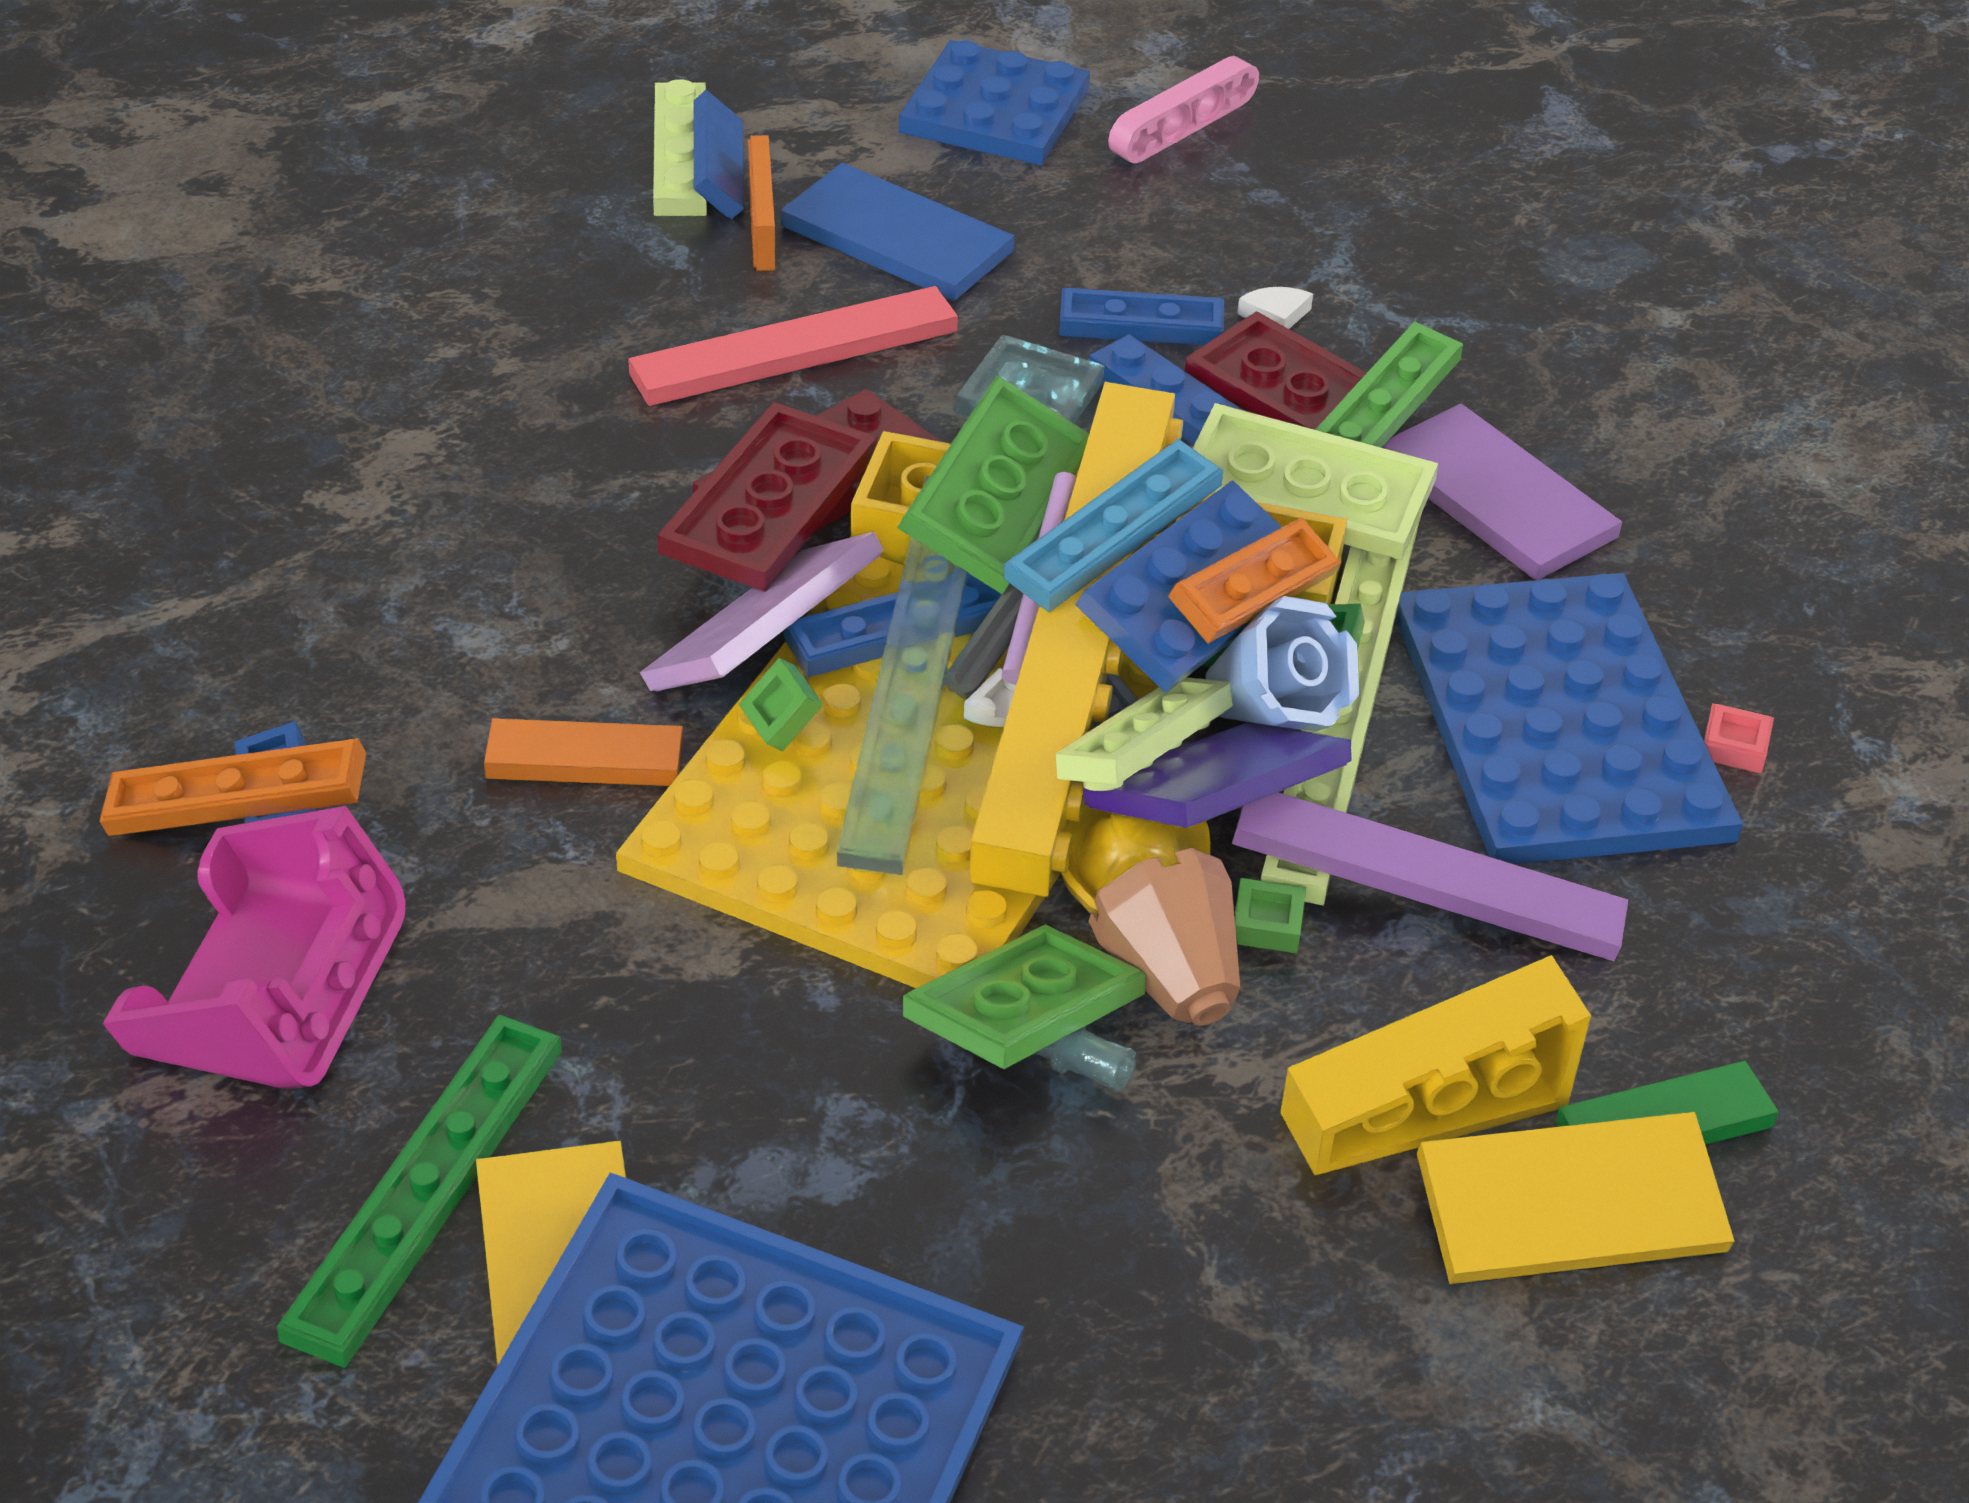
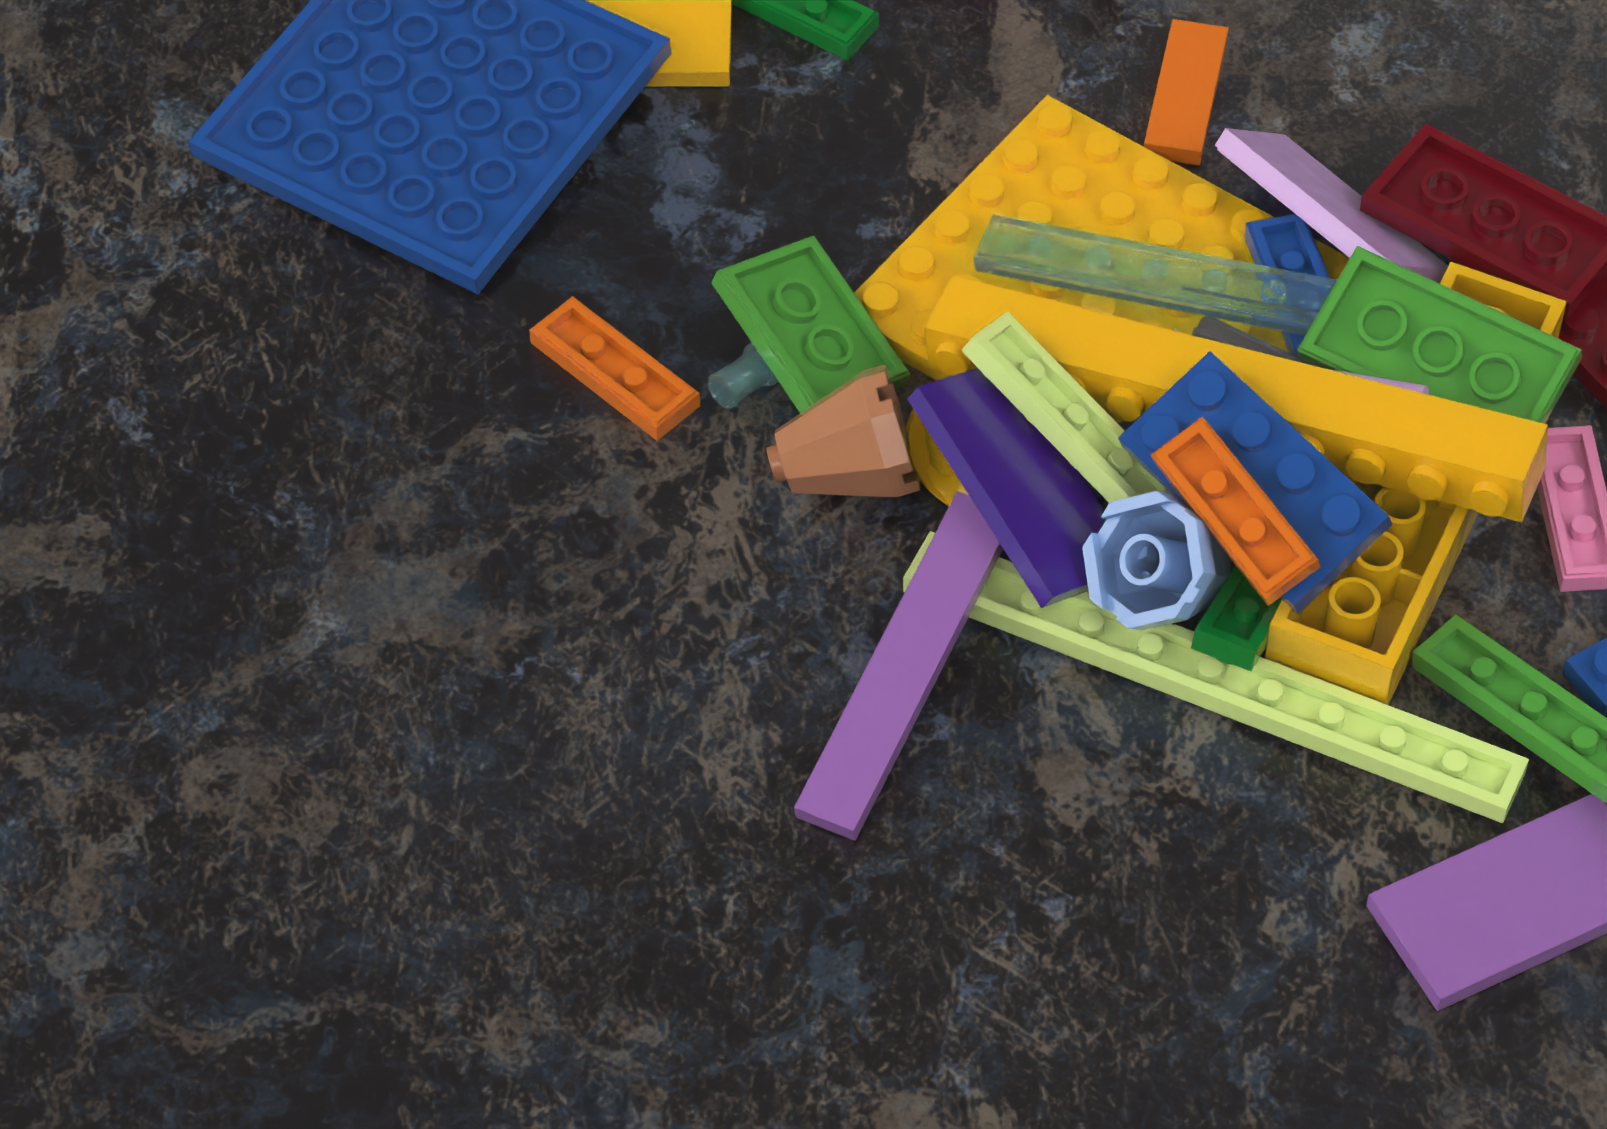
camera: 105 degrees right, 10 degrees up
bright green plate [739,658,823,751] -> none
dark azure tile [1004,439,1223,612] -> none
yellowish green plate [1193,403,1438,560] -> none
bright green plate [1234,878,1307,953] -> none
yellow wedge [1280,955,1591,1176] -> none
blue plate [1395,573,1743,864] -> none
yellow tile [1417,1112,1734,1284] -> none
green tile [1555,1061,1779,1145] -> none
coral tile [1703,703,1774,774] -> none
none -> orange tile [529,296,700,441]

